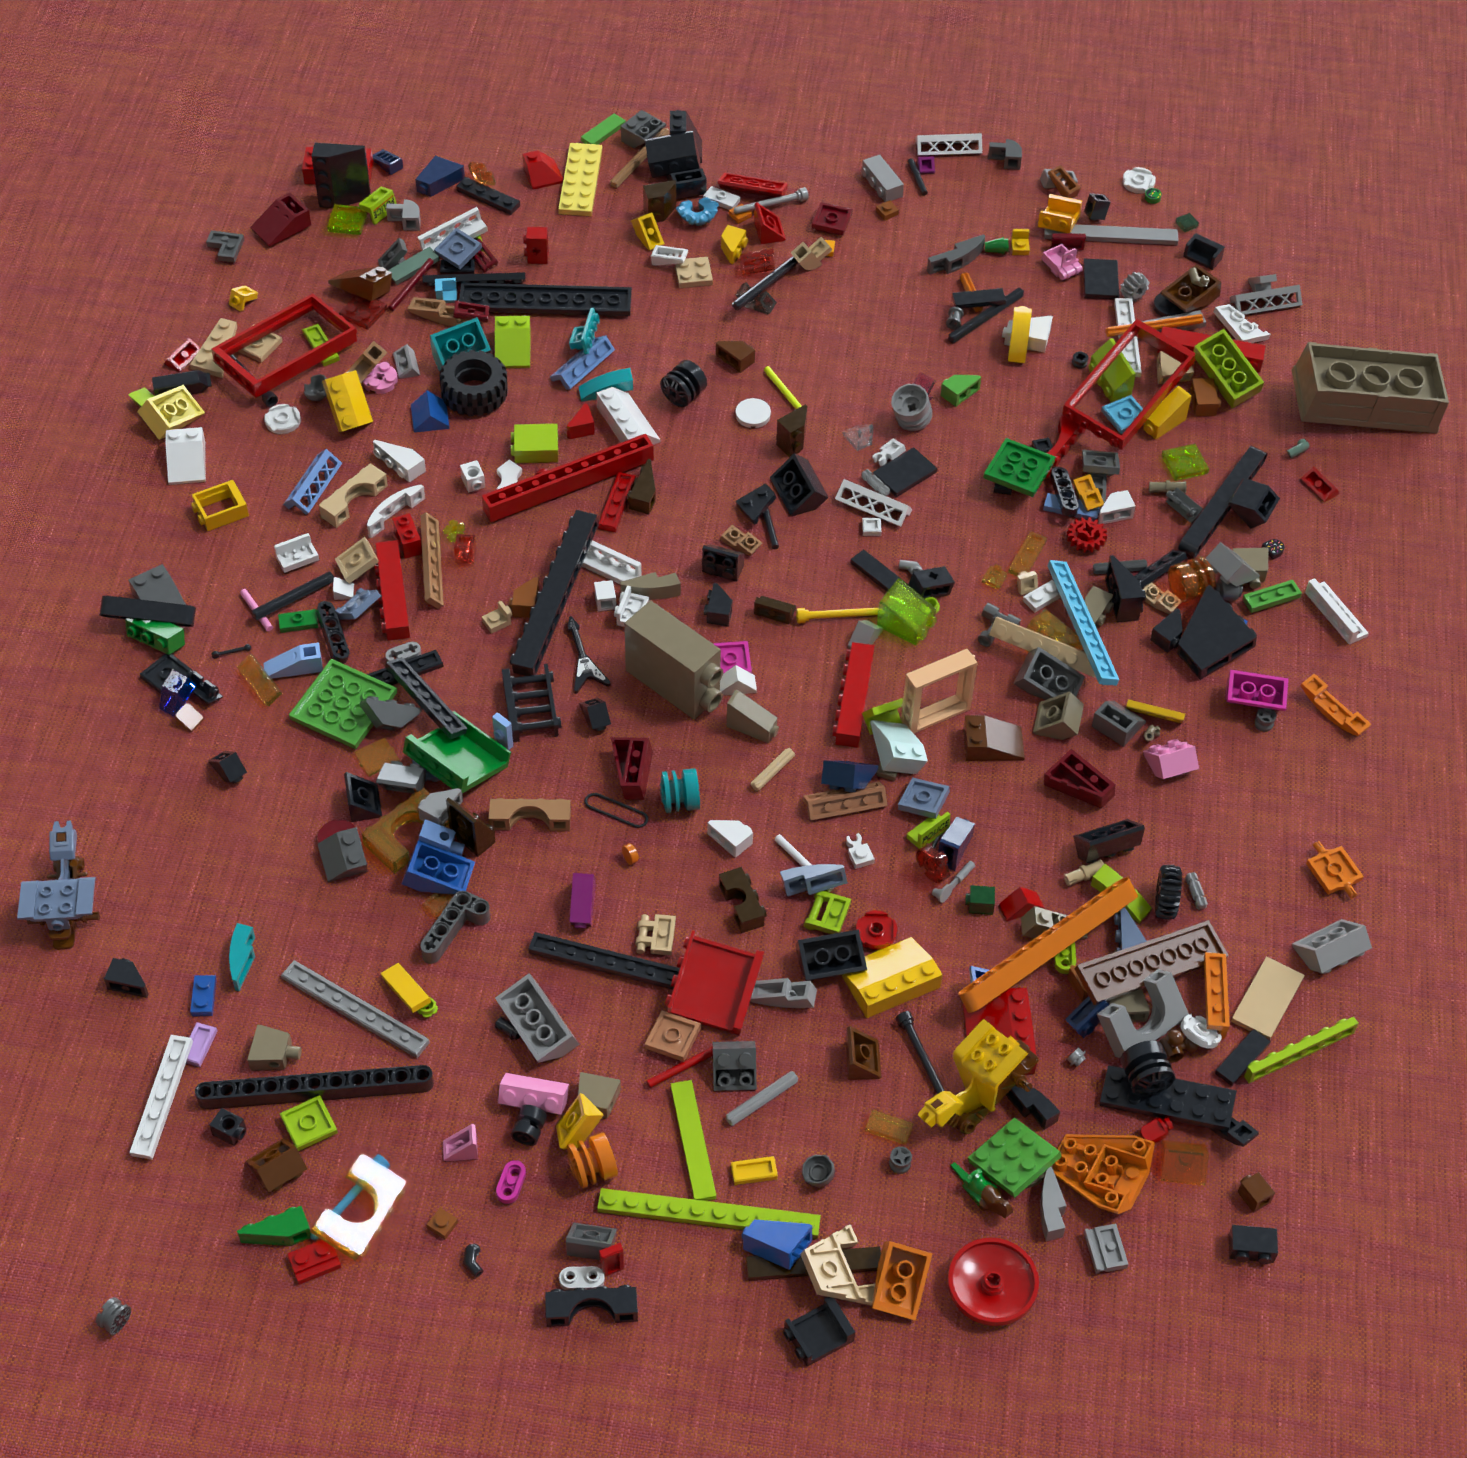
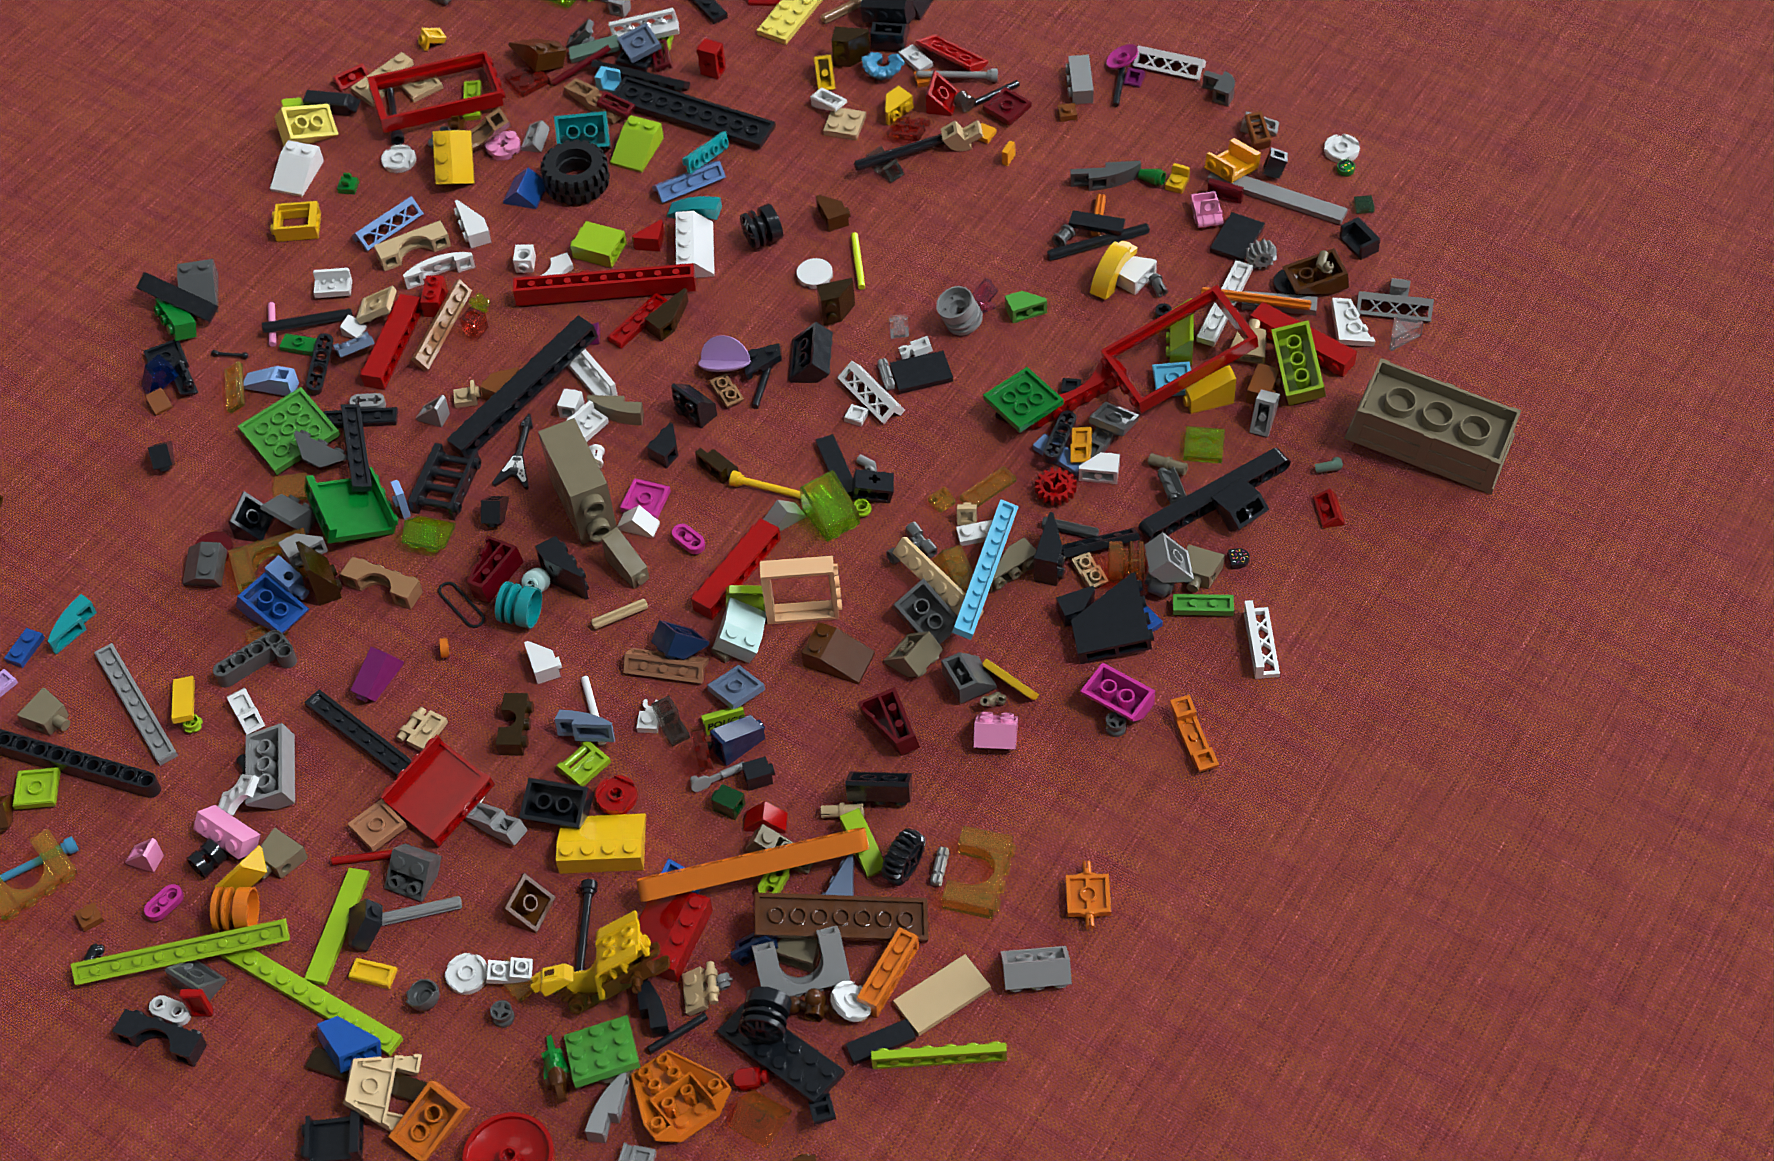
camera: 30 degrees right, 0 degrees up
none -> lime plate [71,918,290,985]
none -> white tile [218,774,259,816]
none -> white slope [227,688,265,735]
none -> green tile [337,173,359,195]
none -> black slope [348,899,383,953]
none -> clear neon green slope [402,516,456,552]
none -> light grey slope [416,395,450,427]
none -> white tile [445,953,488,995]
none -> reddish brown tile [447,116,466,131]
none -> white slope [486,957,533,984]
none -> light aqua head [521,568,550,592]
none -> black slope [535,536,589,600]
none -> black bar [647,1012,708,1054]
none -> clear smoke slope [651,696,690,747]
none -> dark pink plate [672,524,705,554]
none -> tan plate [682,961,720,1016]
none -> lavender piece [699,335,751,372]
none -> black brick [742,756,775,791]
none -> clear yellow arch [942,826,1016,920]
none -> clear smoke wheel [953,90,975,112]
none -> black bar [973,80,1020,106]
none -> light orange tile [1002,141,1015,166]
none -> dark pink dish [1107,44,1139,69]
none -> dark grey pin [1149,273,1168,297]
none -> light grey slope [1250,389,1280,437]
none -> clear slope [1389,317,1423,351]

